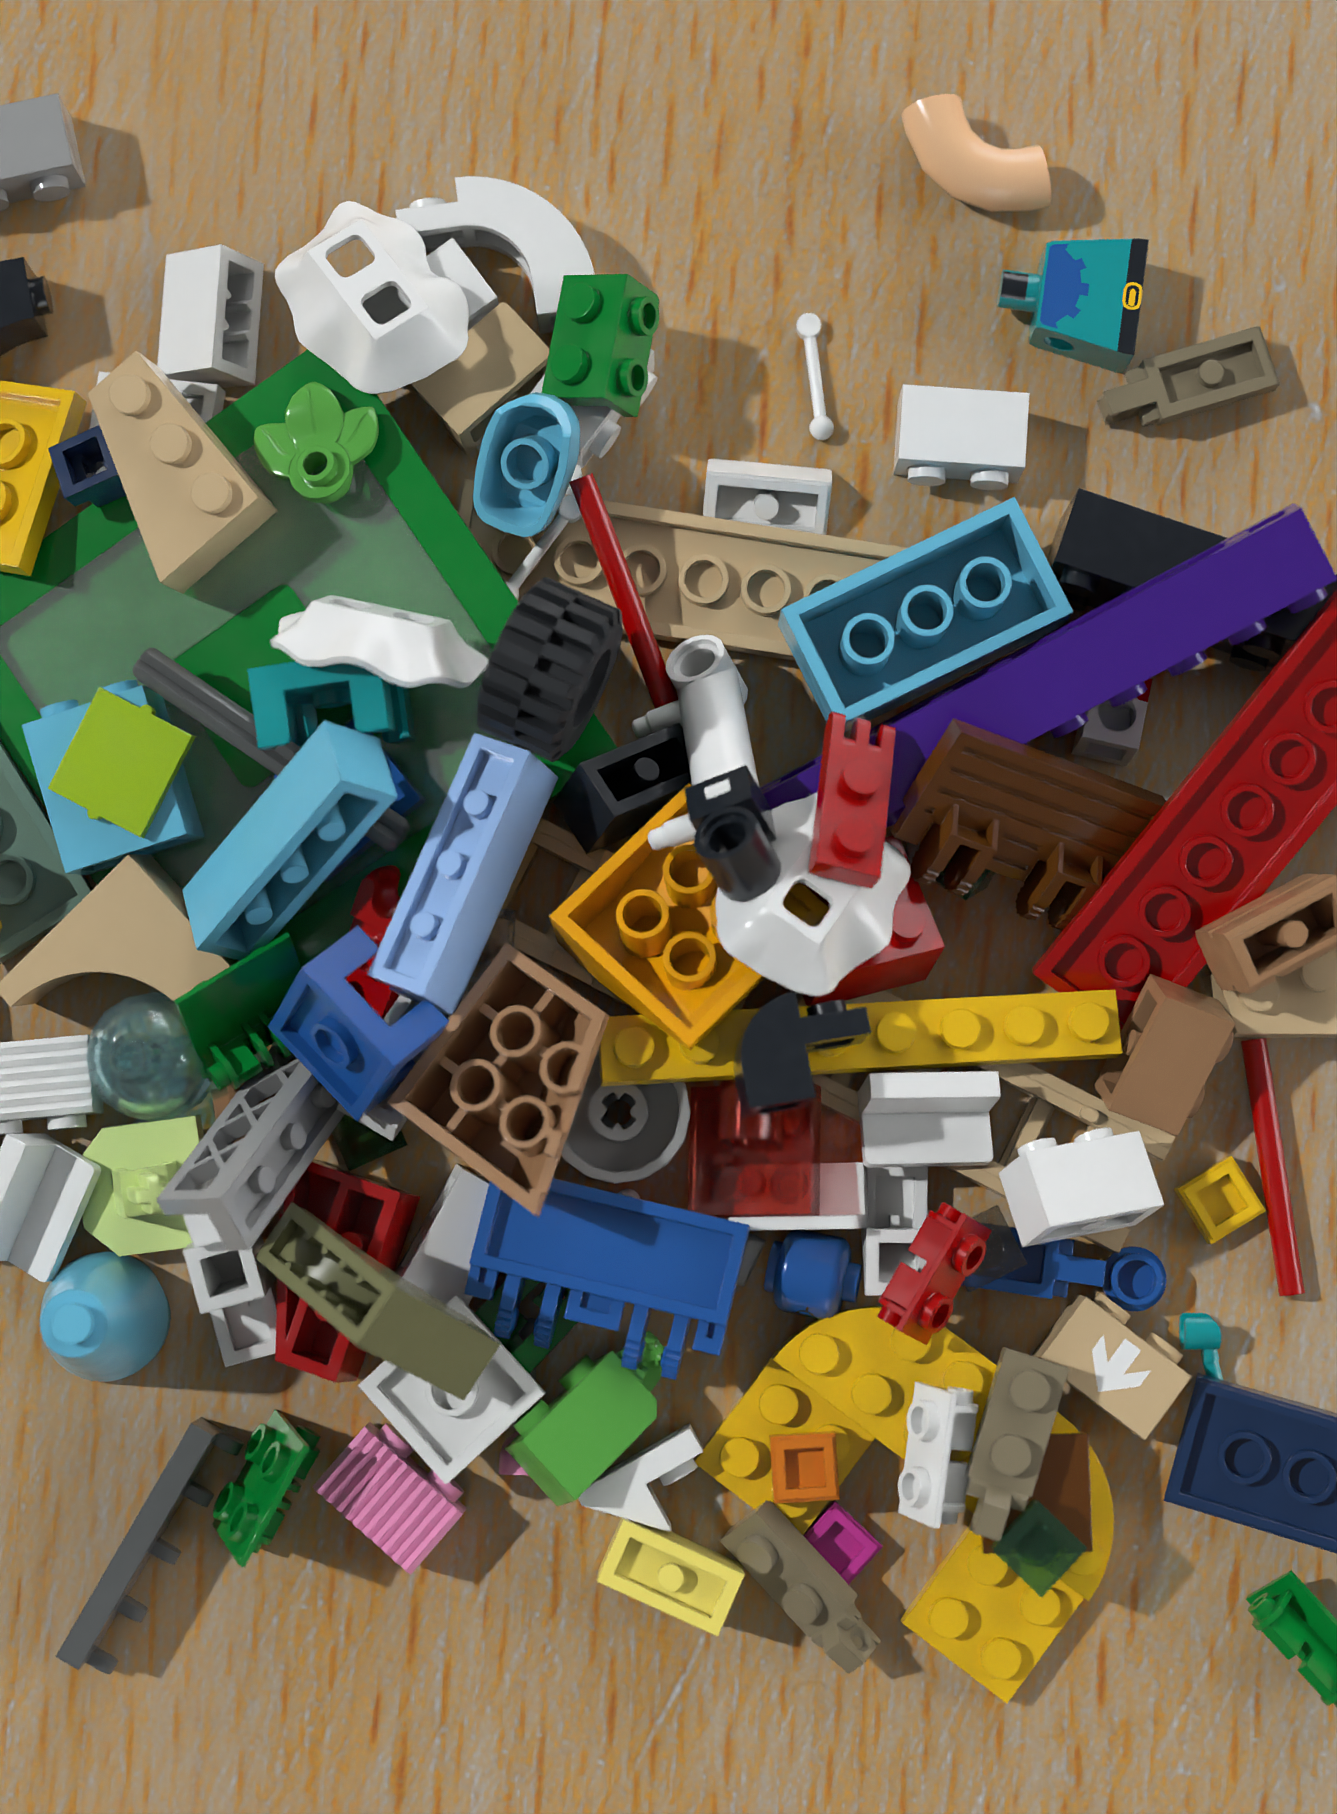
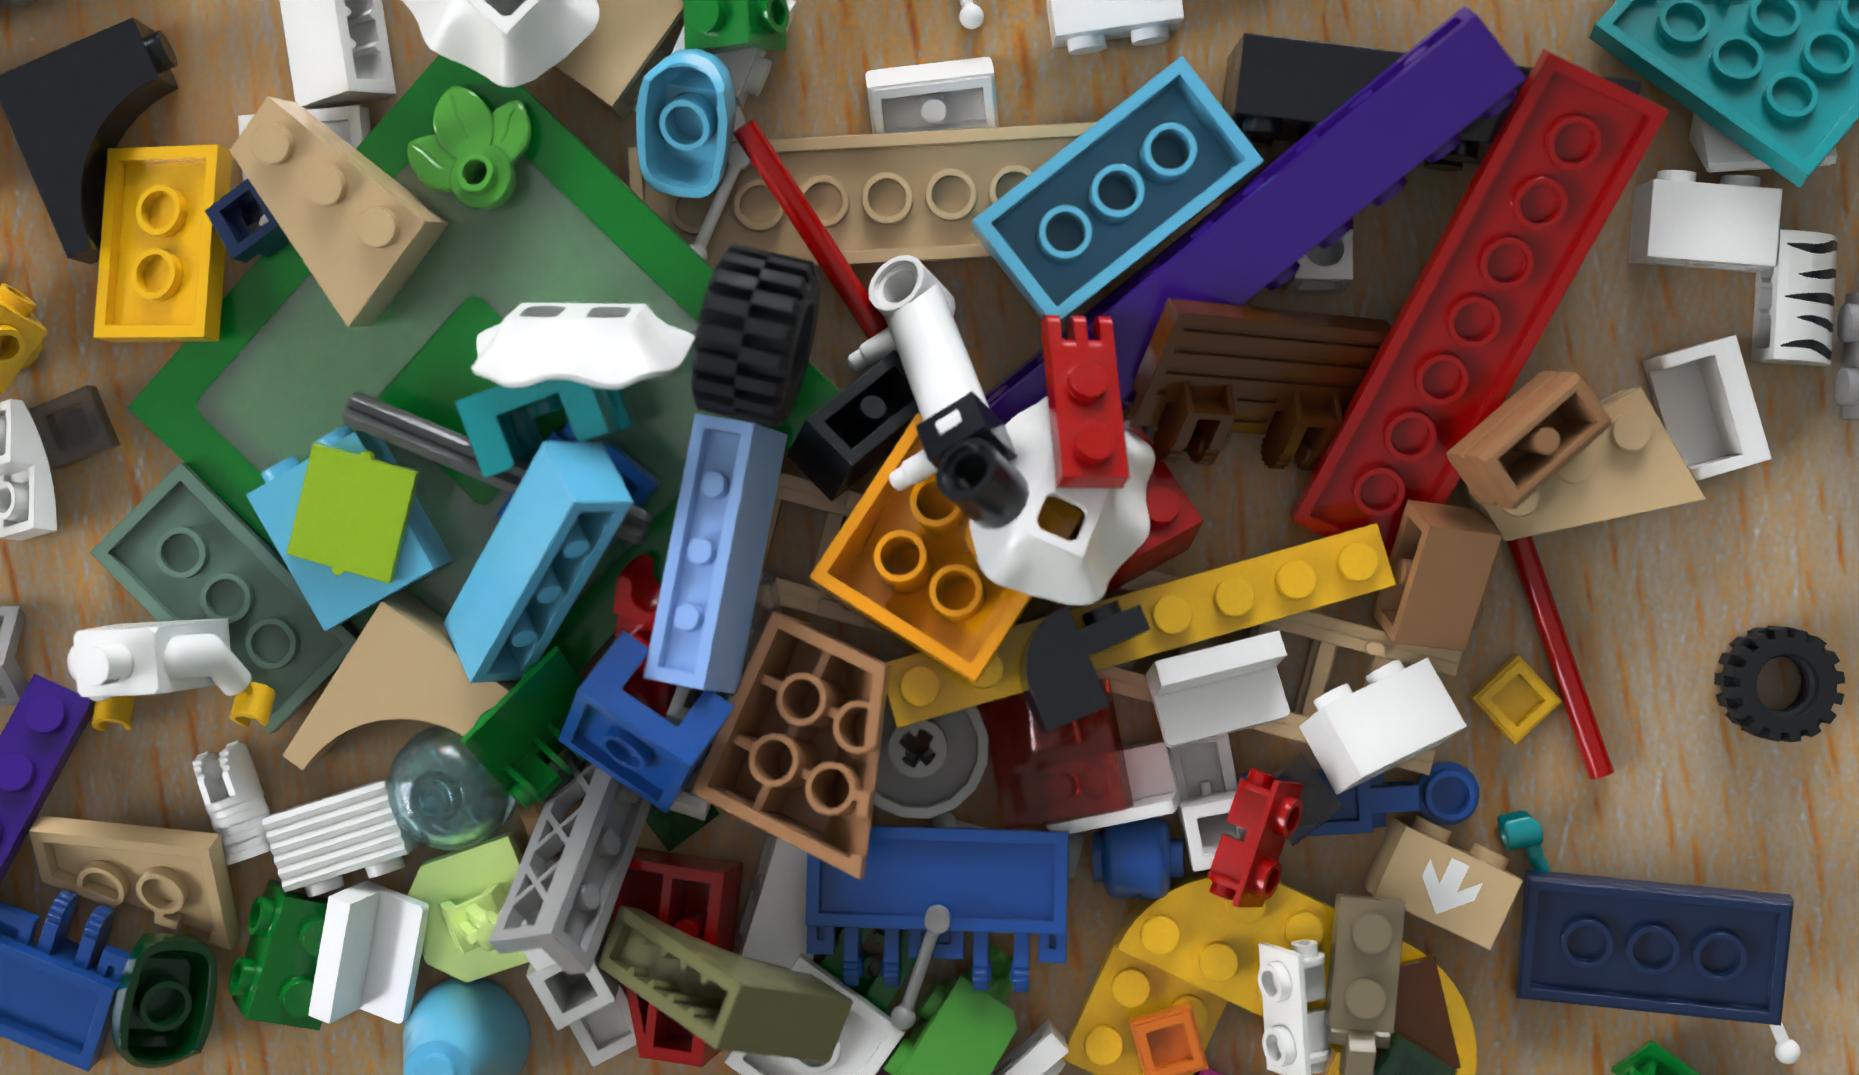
camera: 10 degrees left, 5 degrees up
none -> light grey hinge [891,905,951,1030]

